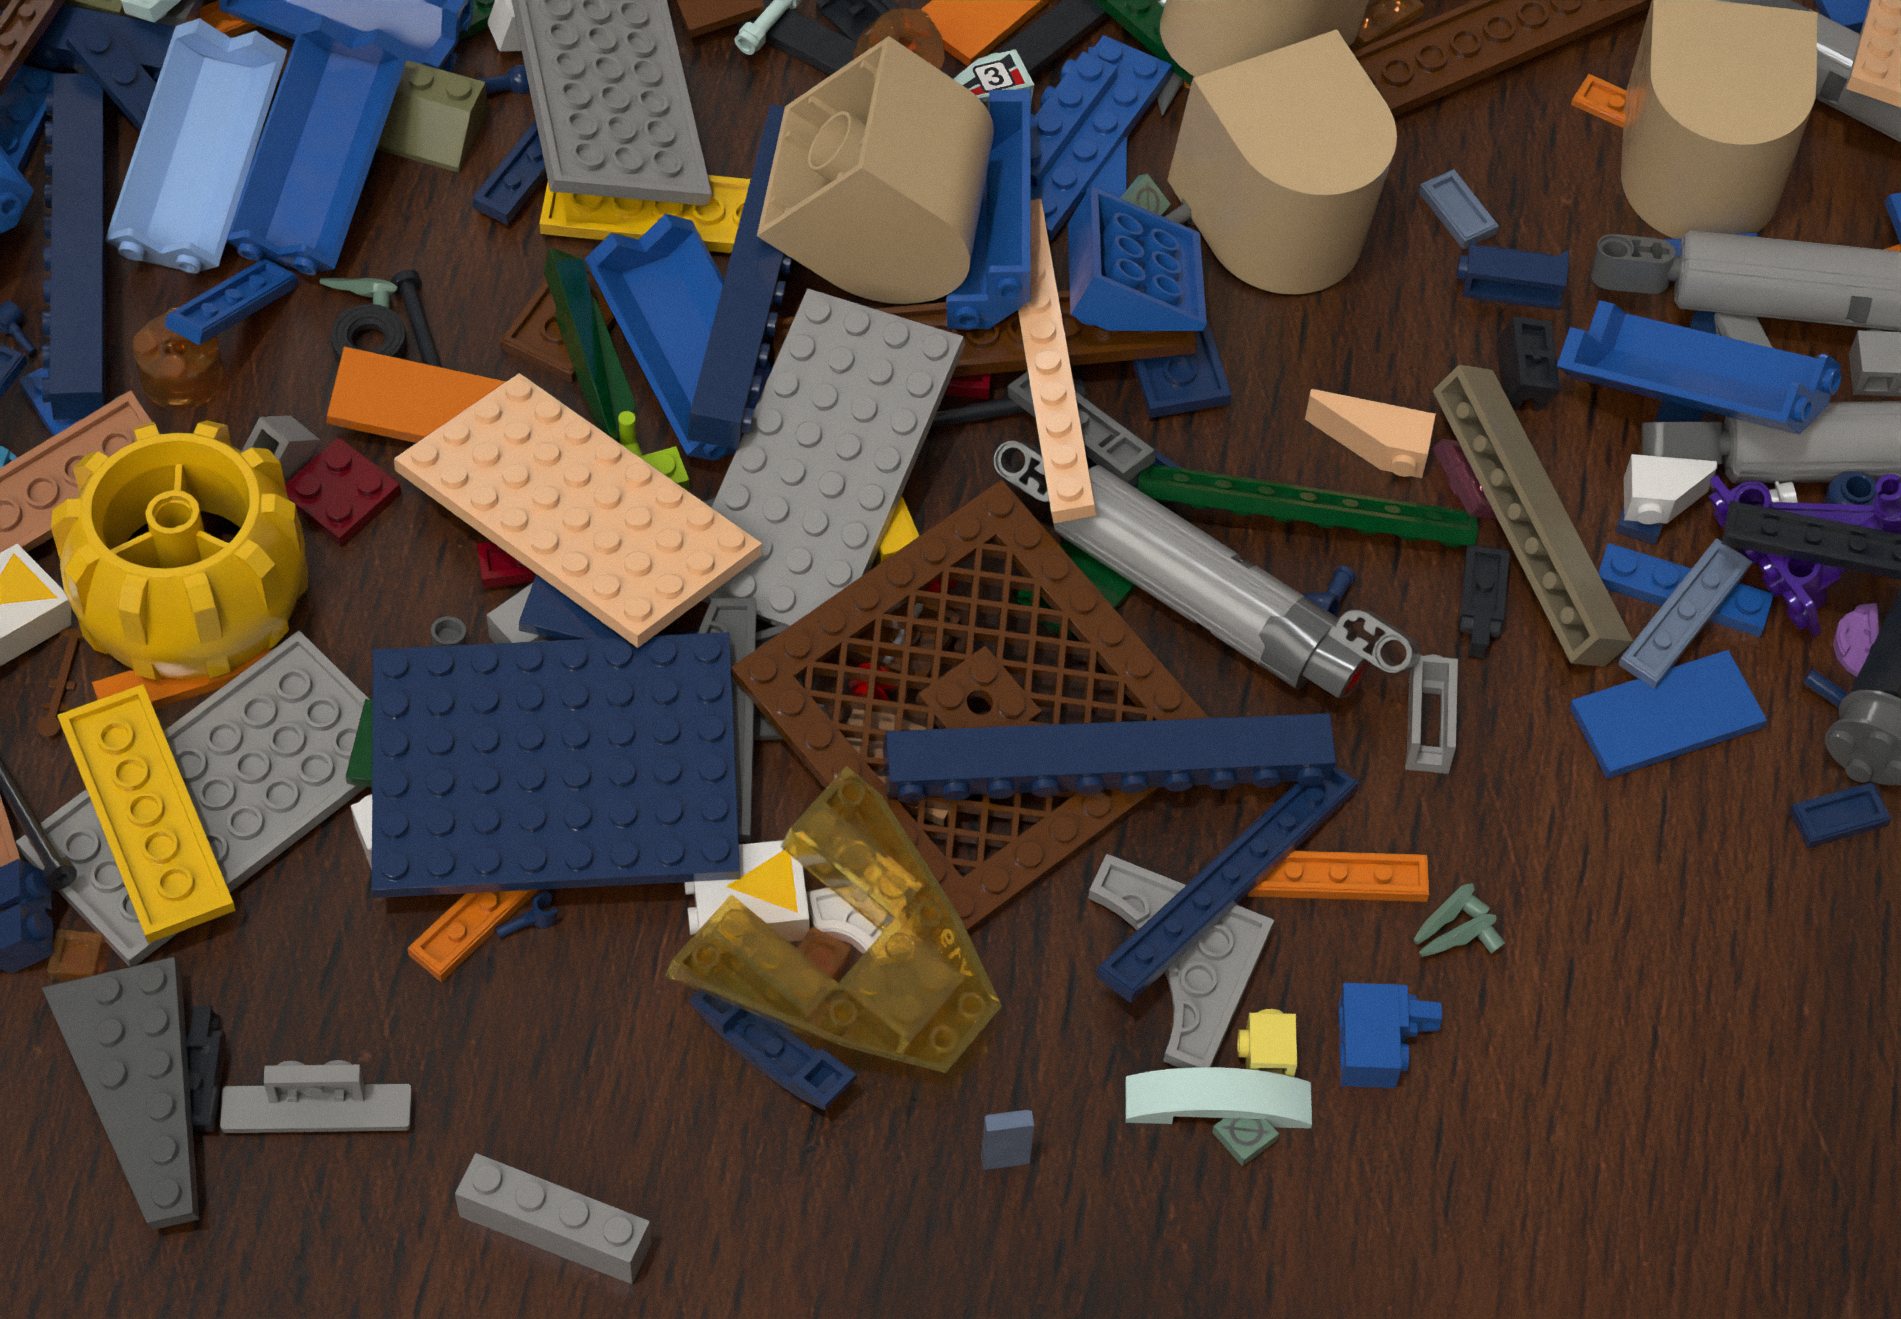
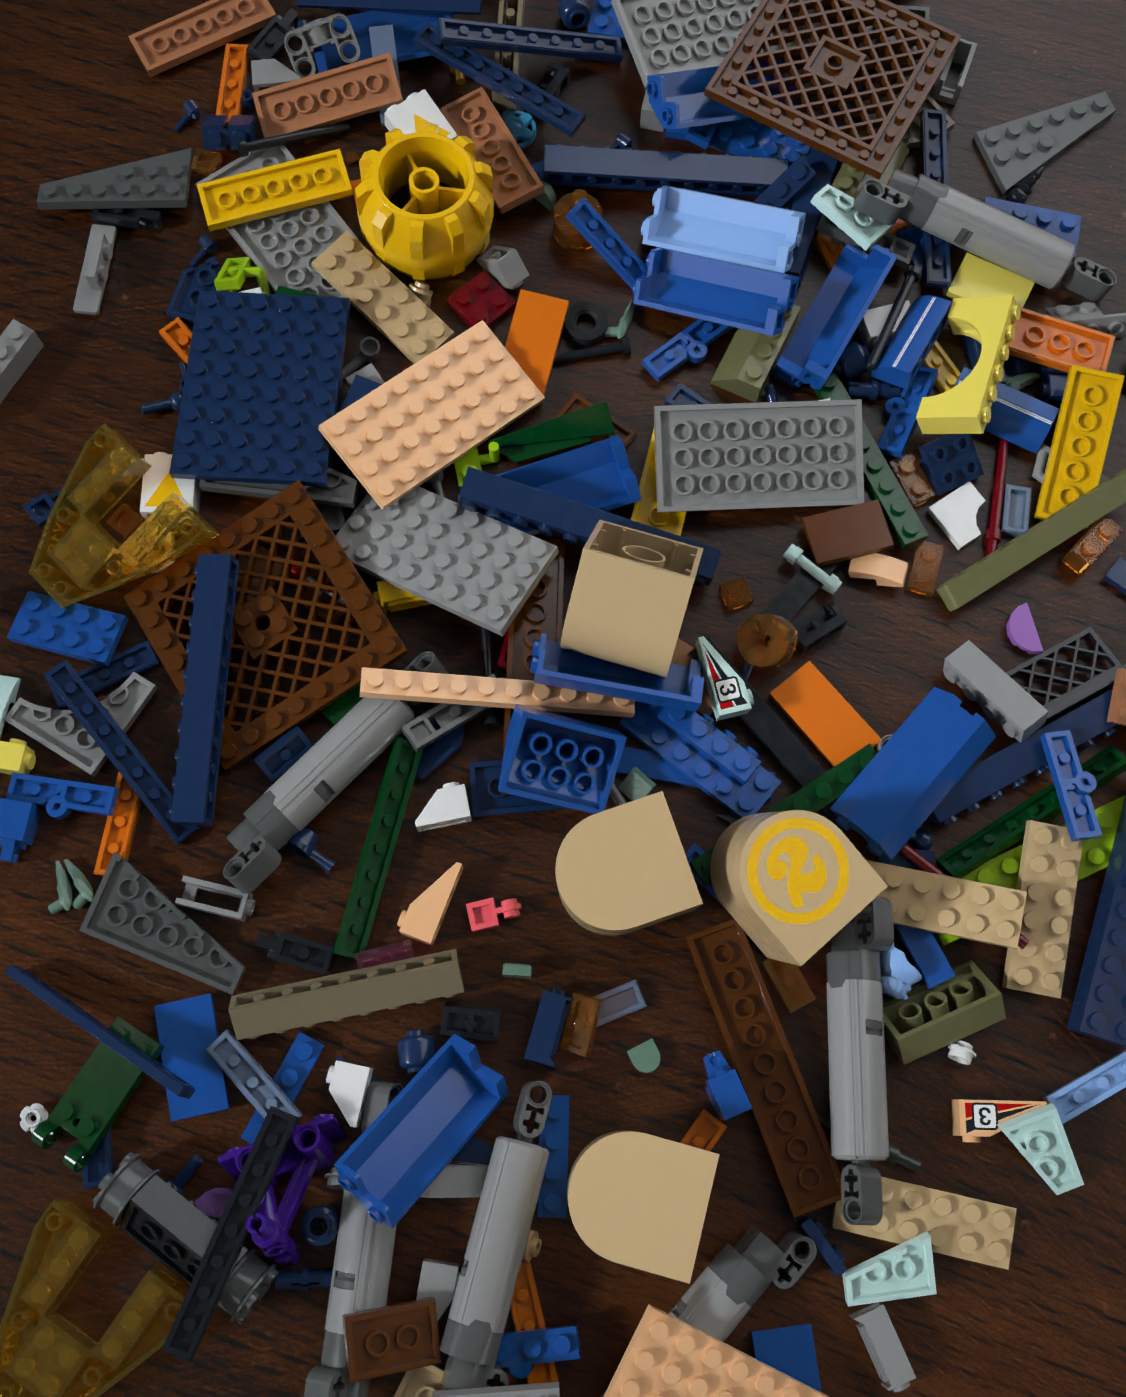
camera: 100 degrees right, 15 degrees up
none -> dark blue tile [5,965,195,1099]
none -> blue hinge [6,773,119,820]
none -> blue plate [7,591,128,667]
none -> white plate [20,1103,49,1133]
none -> dark green hinge [32,1016,165,1173]
none -> dark blue tile [49,640,161,710]
none -> dark grey wing [79,852,247,995]
none -> dark blue bar [141,391,183,415]
none -> dark blue tile [166,256,227,324]
none -> dark blue hand [189,233,217,267]
none -> lime plate [214,257,271,294]
none -> dark blue plate [254,725,313,782]
none -> tan plate [312,230,454,364]
none -> dark blue head [398,1030,436,1074]
none -> tan plate [408,280,433,307]
none -> white slope [415,782,472,832]
none -> coral plate [466,897,522,933]
none -> sand green tile [502,963,532,979]
none -> clear orange plate [560,992,603,1057]
none -> sand green tile [627,1038,661,1073]
none -> blue hinge [642,319,733,382]
none -> blue hinge [703,1050,752,1120]

